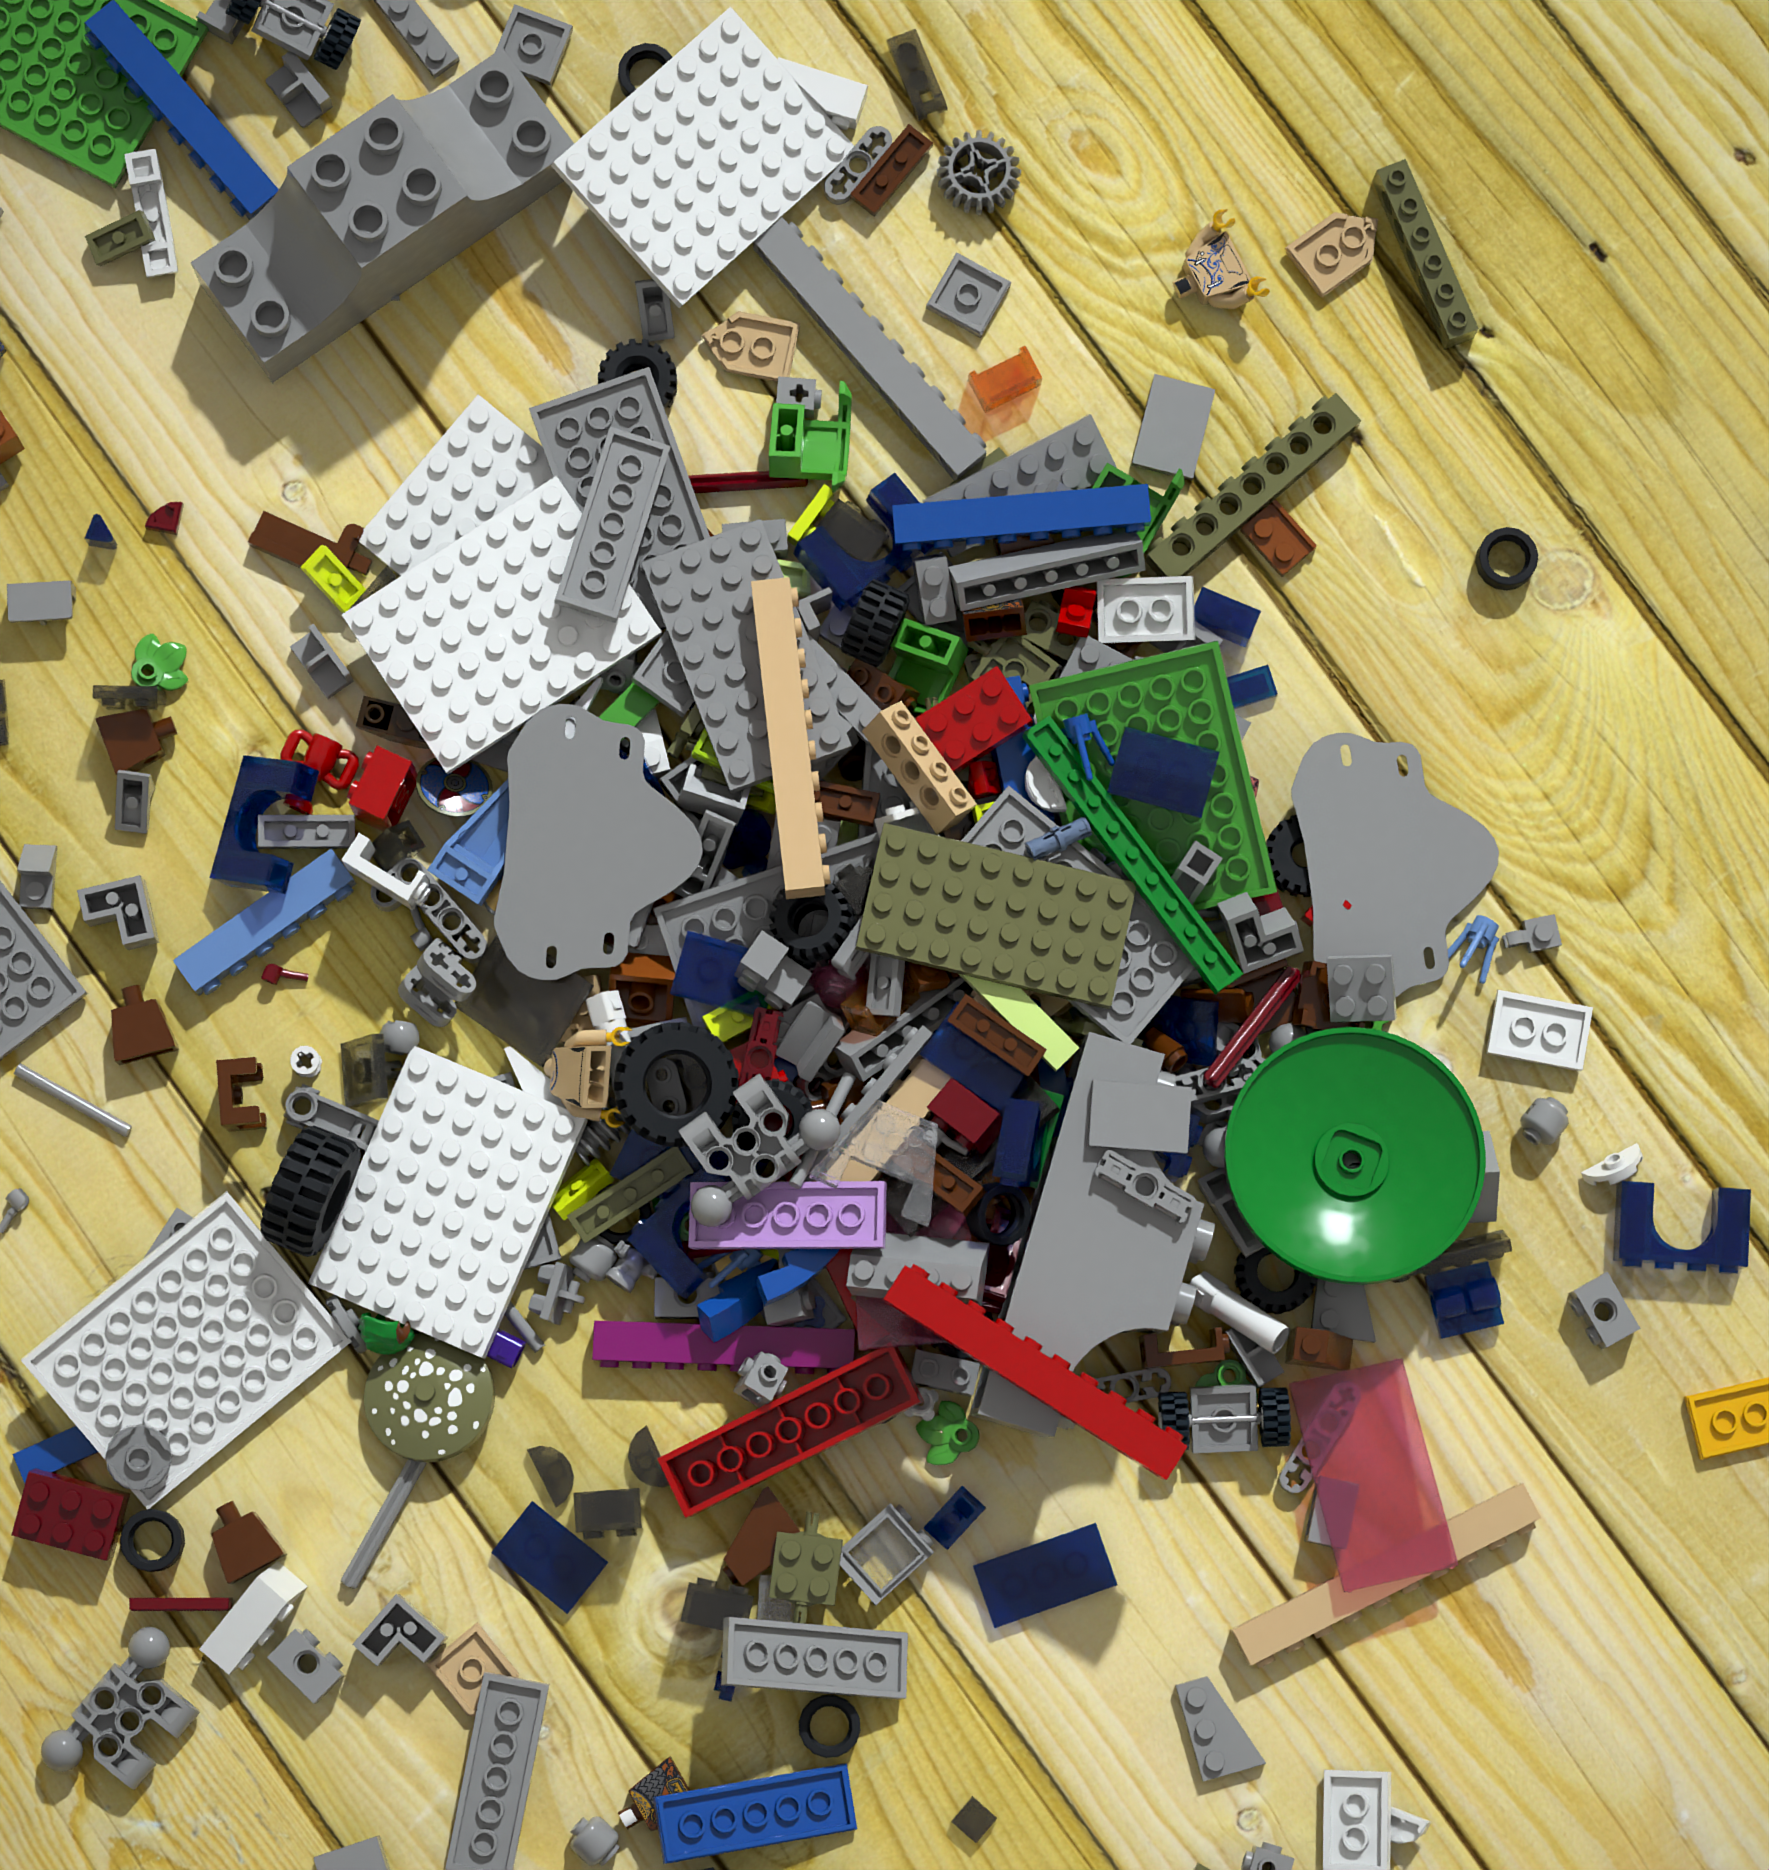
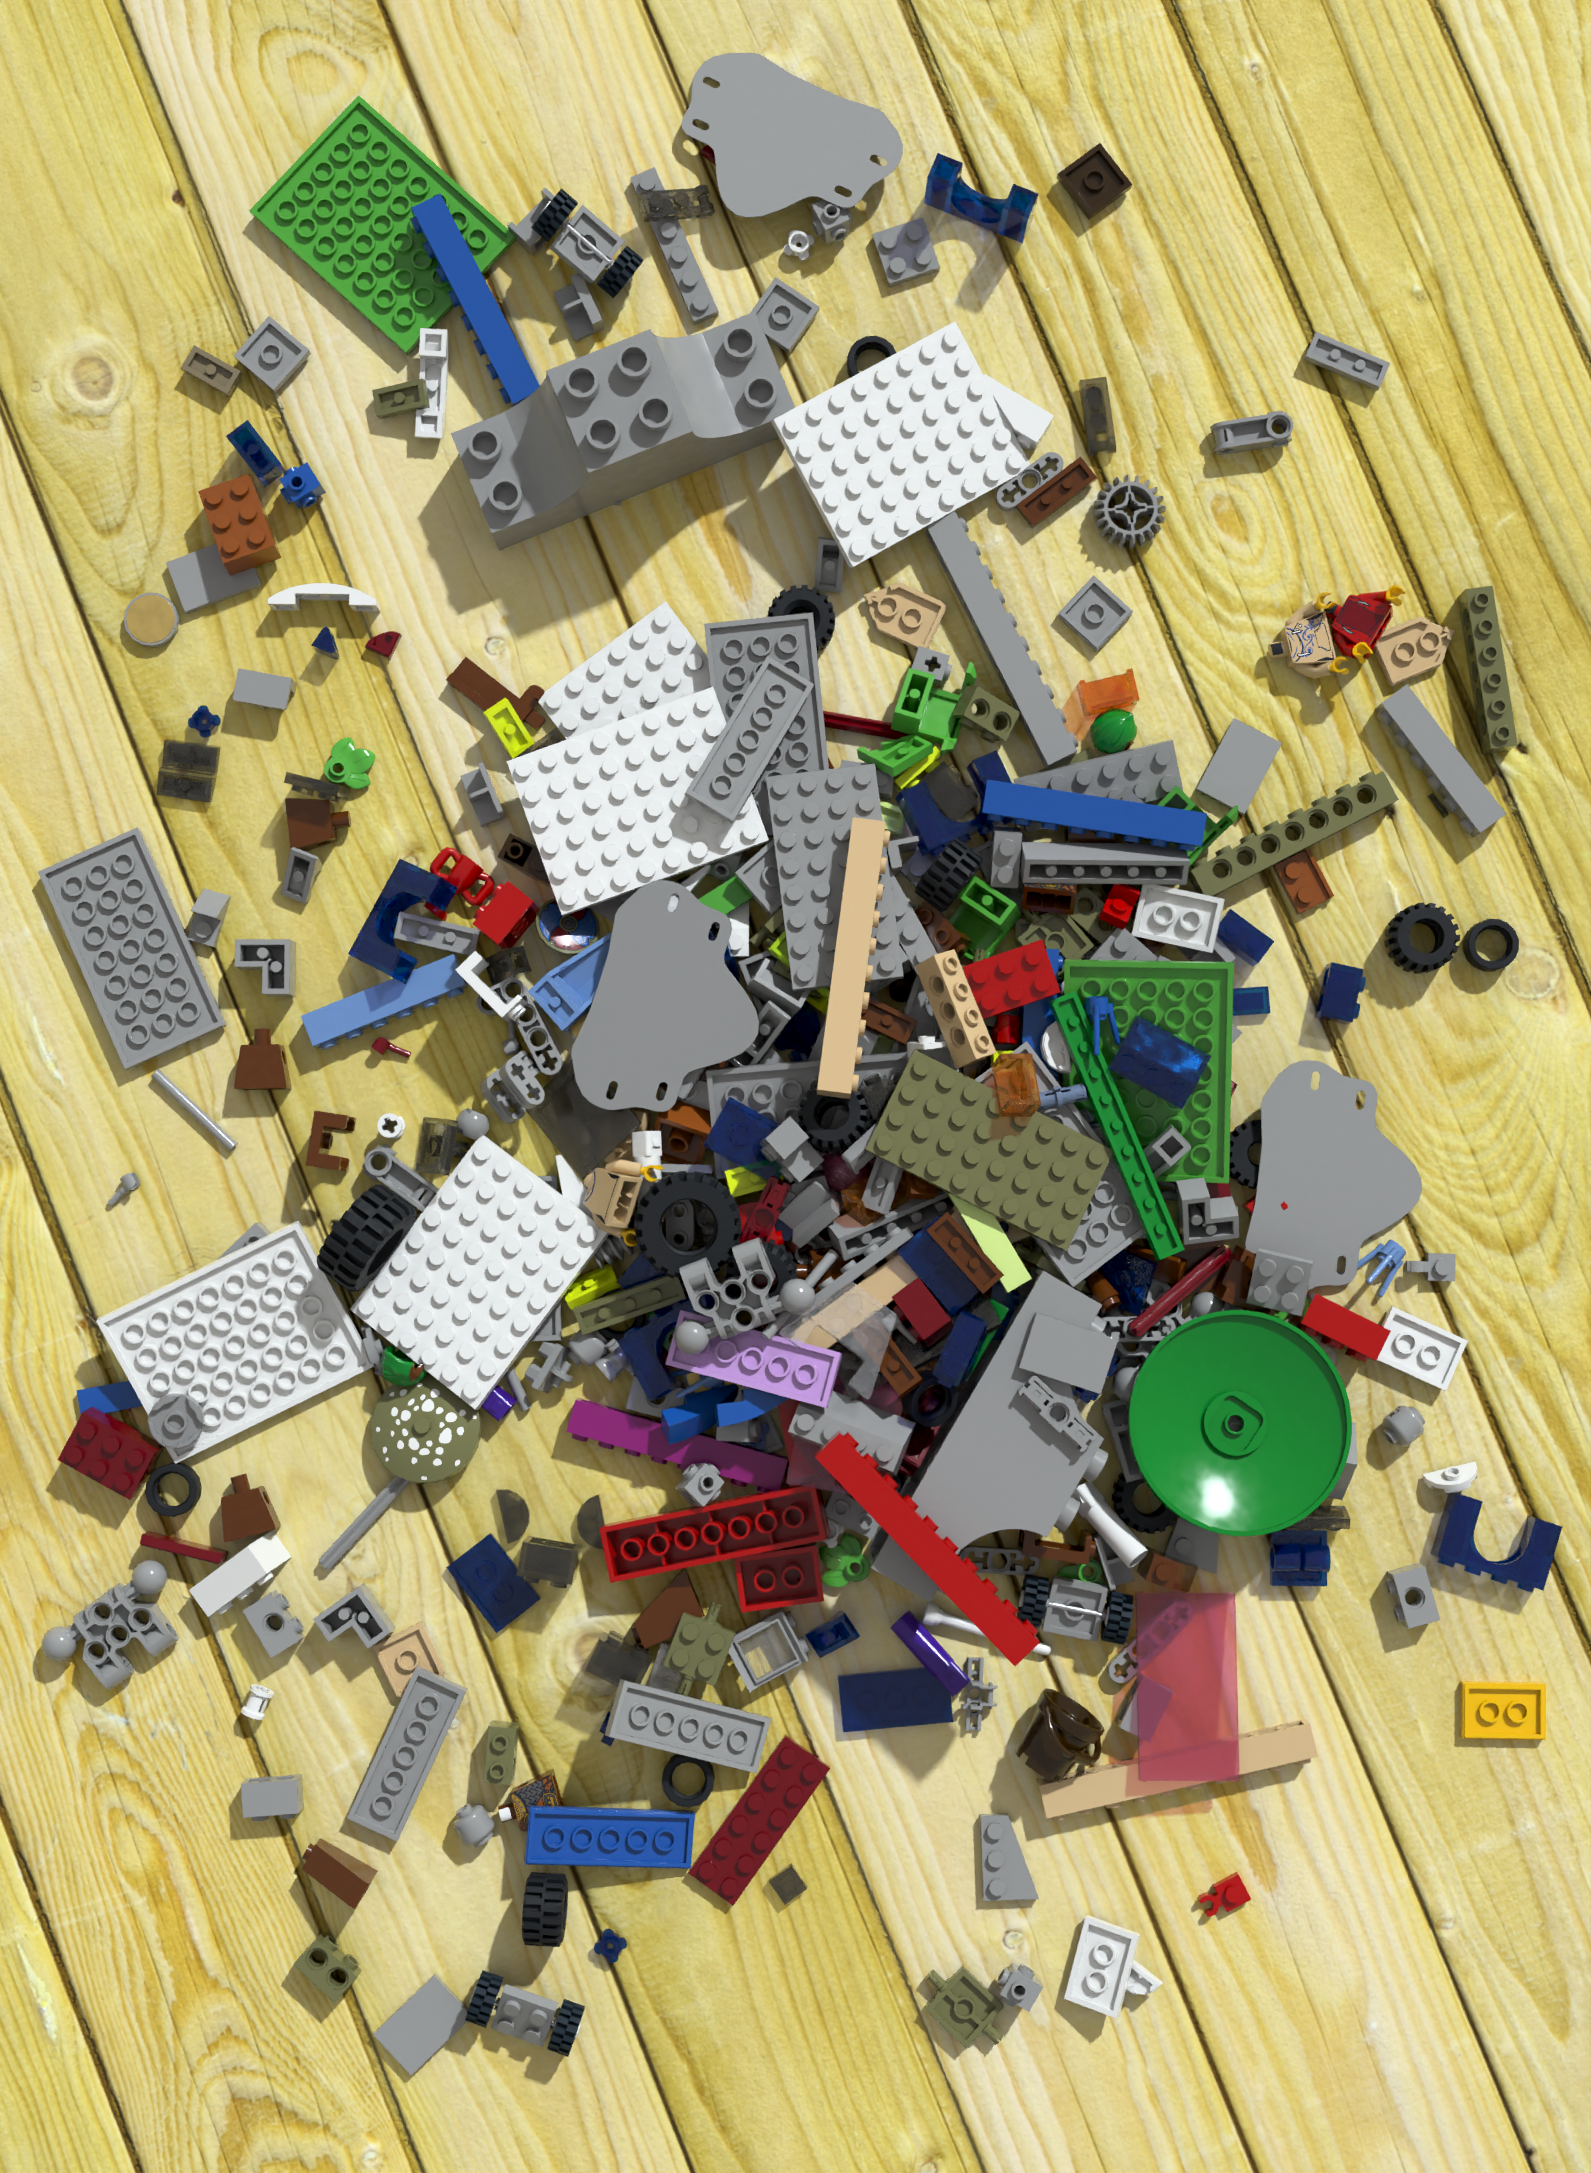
camera: 20 degrees right, 5 degrees up
none -> white bush [241,1684,274,1720]
none -> white slope [268,583,381,612]
none -> blue brick [279,462,326,509]
none -> olive brick [483,1720,520,1785]
none -> dark red plate [688,1734,830,1906]
none -> red brick [734,1542,824,1613]
none -> bright green wing [857,734,933,777]
none -> dark purple piece [890,1610,971,1697]
none -> white piece [921,1602,1051,1655]
none -> olive brick [952,686,1021,743]
none -> light grey piece [961,1657,997,1731]
none -> clear orange panel [991,1054,1041,1117]
none -> dark brown piece [1015,1688,1105,1783]
none -> green hair [1090,708,1137,754]
none -> red plate [1198,1872,1251,1917]
none -> light grey piece [1210,410,1293,455]
none -> red brick [1291,1293,1391,1363]
none -> clear blue brick [1315,962,1366,1025]
none -> torso [1324,585,1406,664]
none -> light grey brick [1375,684,1506,837]
none -> black tyre [1384,902,1460,974]
none -> clear smoke leg [1427,793,1449,819]

